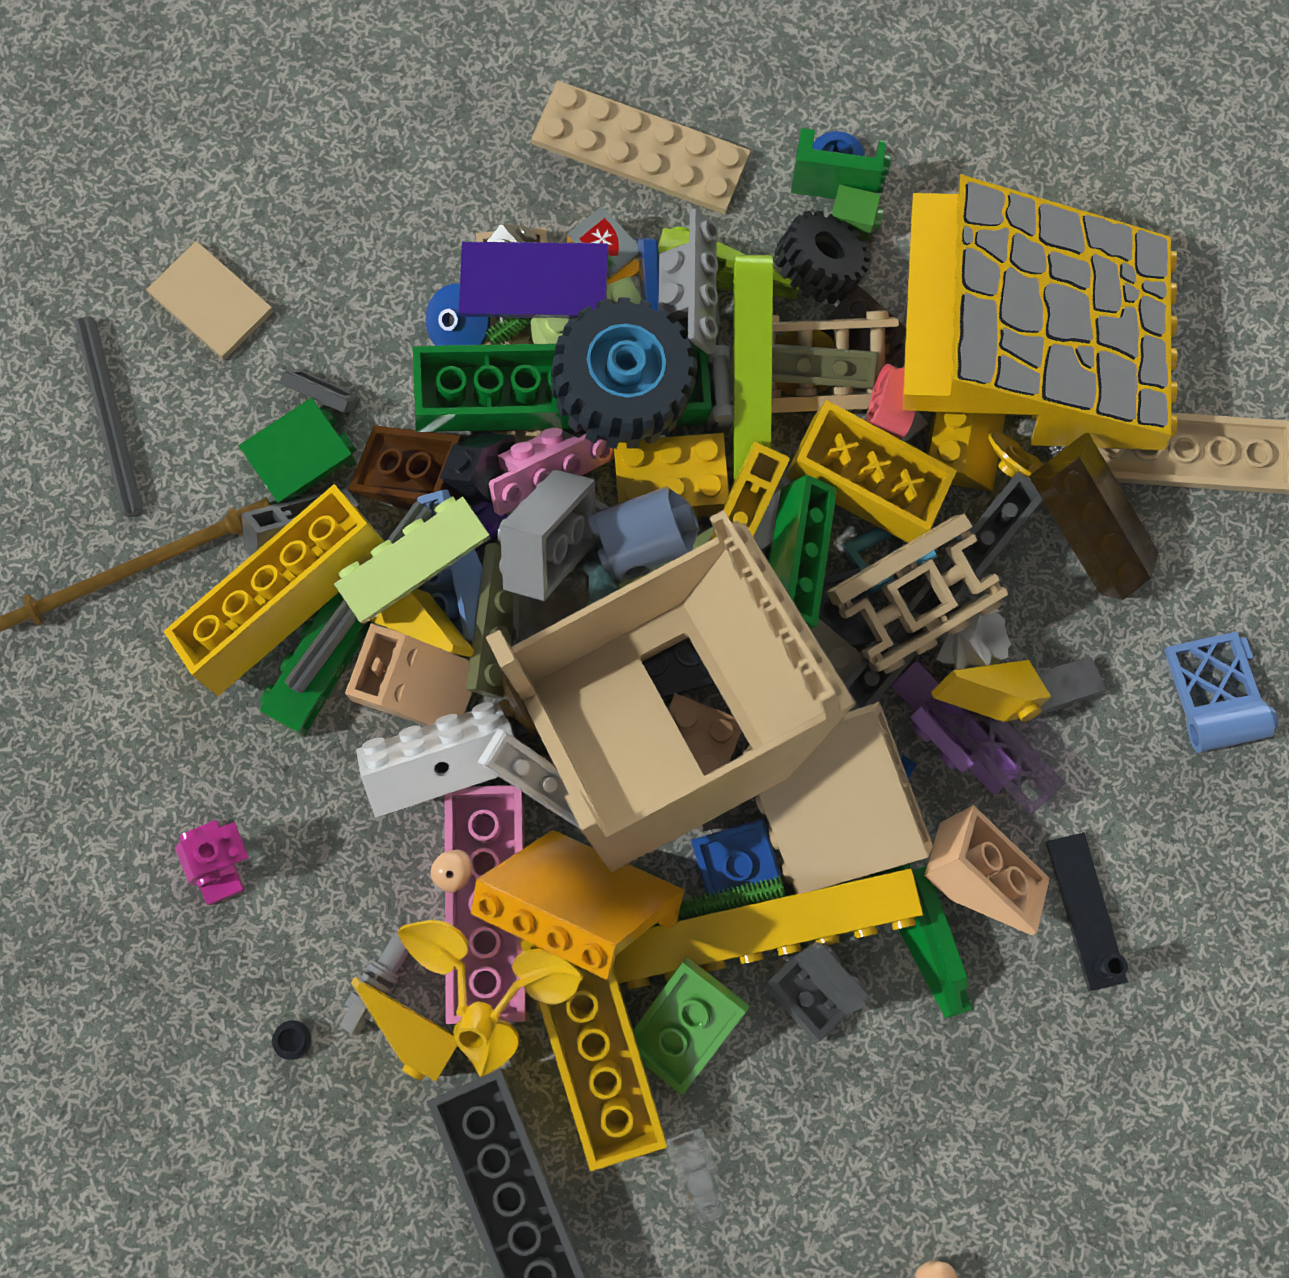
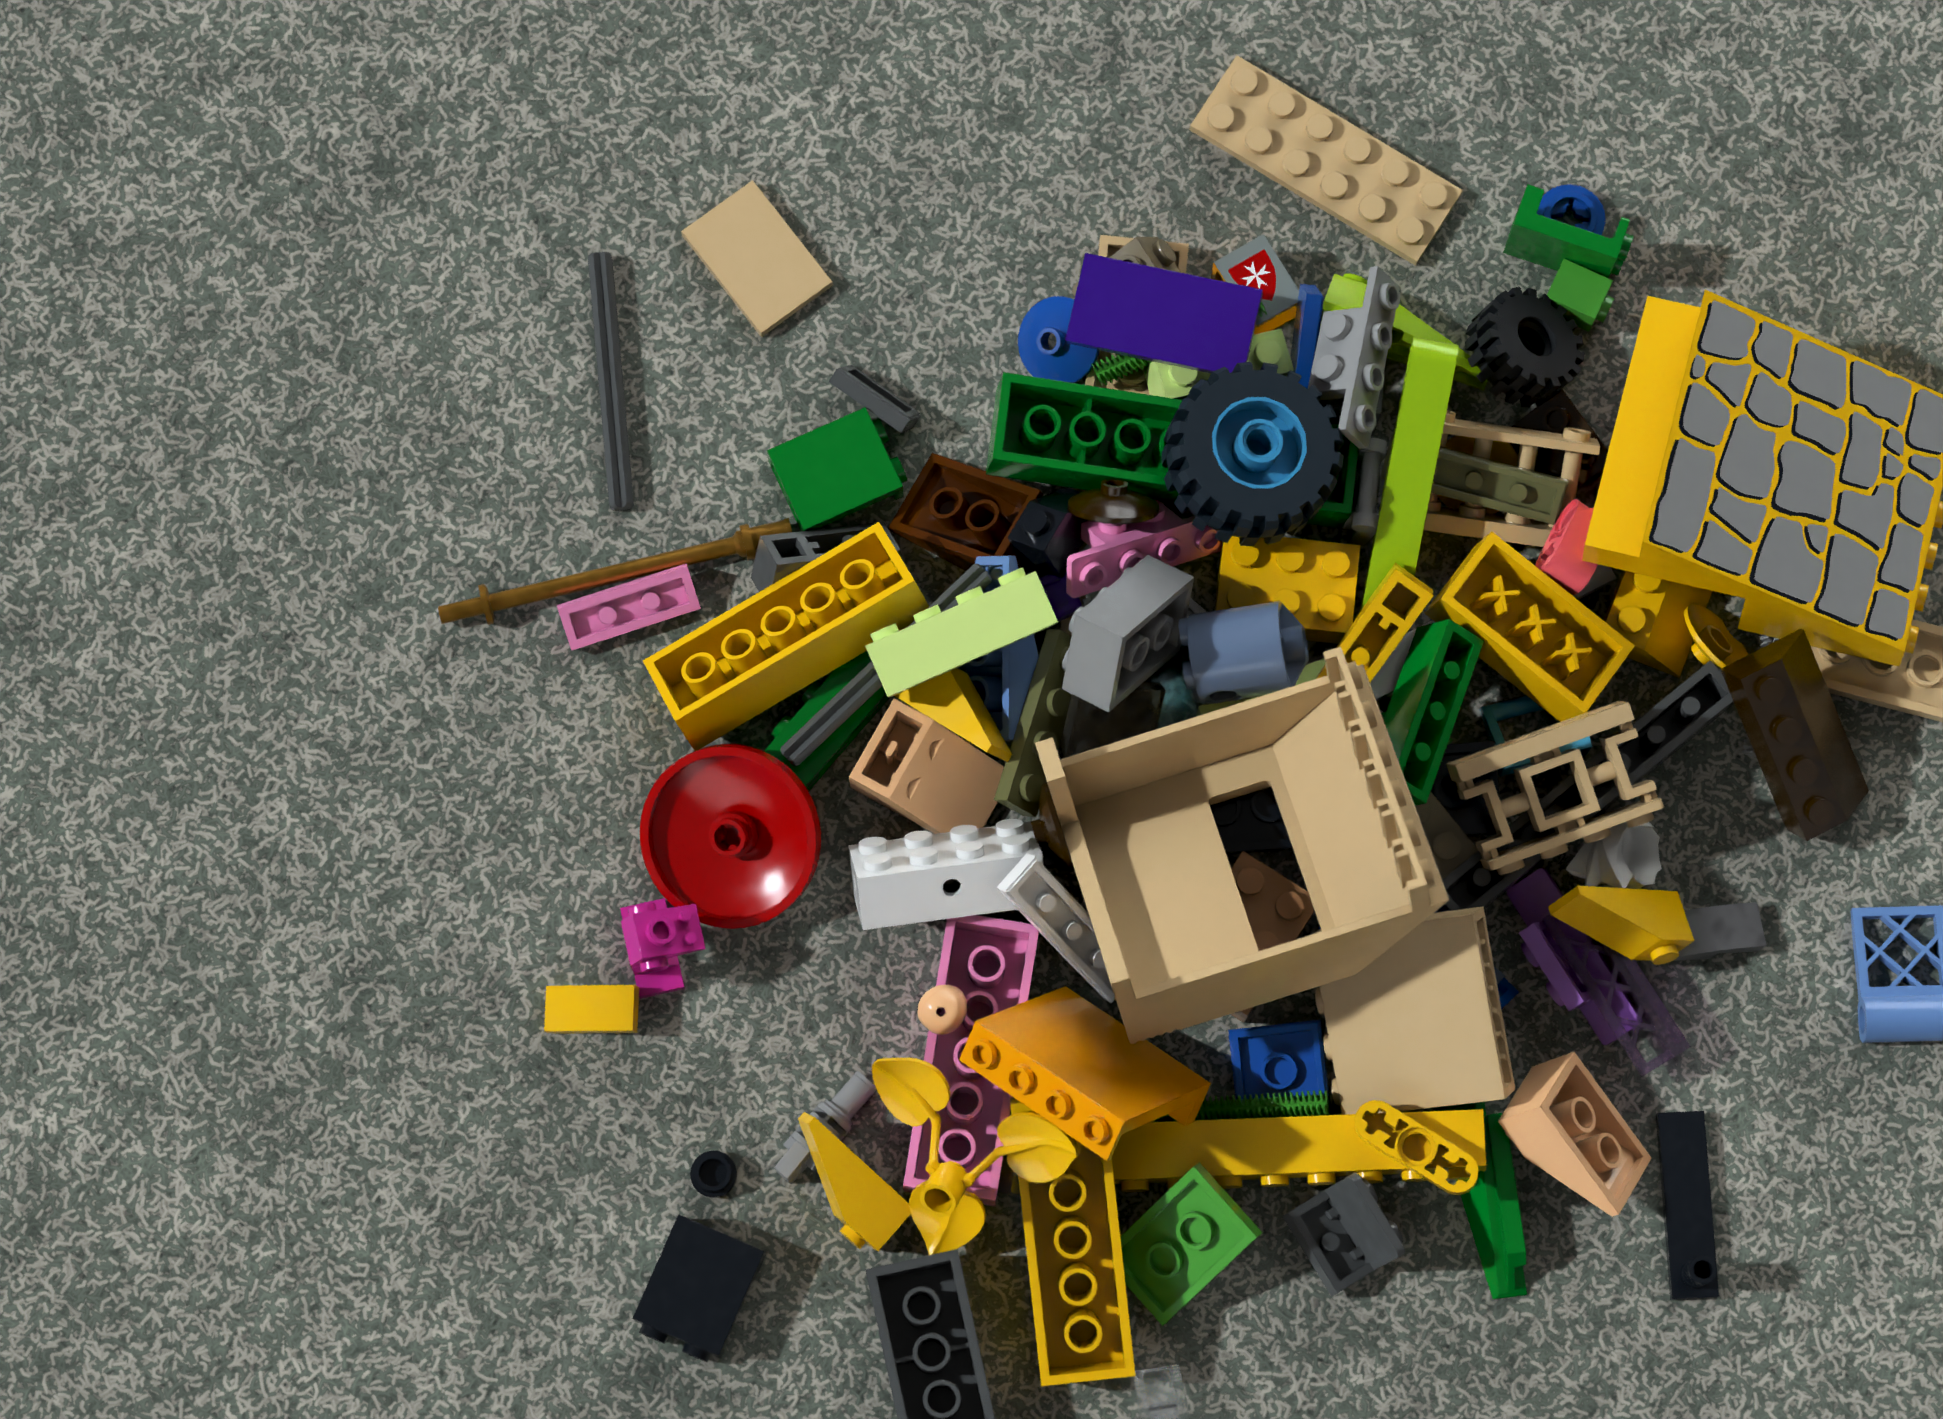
camera: 10 degrees right, 0 degrees up
none -> yellow tile [544,985,639,1034]
none -> bright pink plate [557,563,701,651]
none -> black panel [633,1214,766,1362]
none -> red dish [640,744,821,929]
none -> dark brown dish [1068,479,1159,524]
none -> yellow beam [1355,1100,1479,1195]

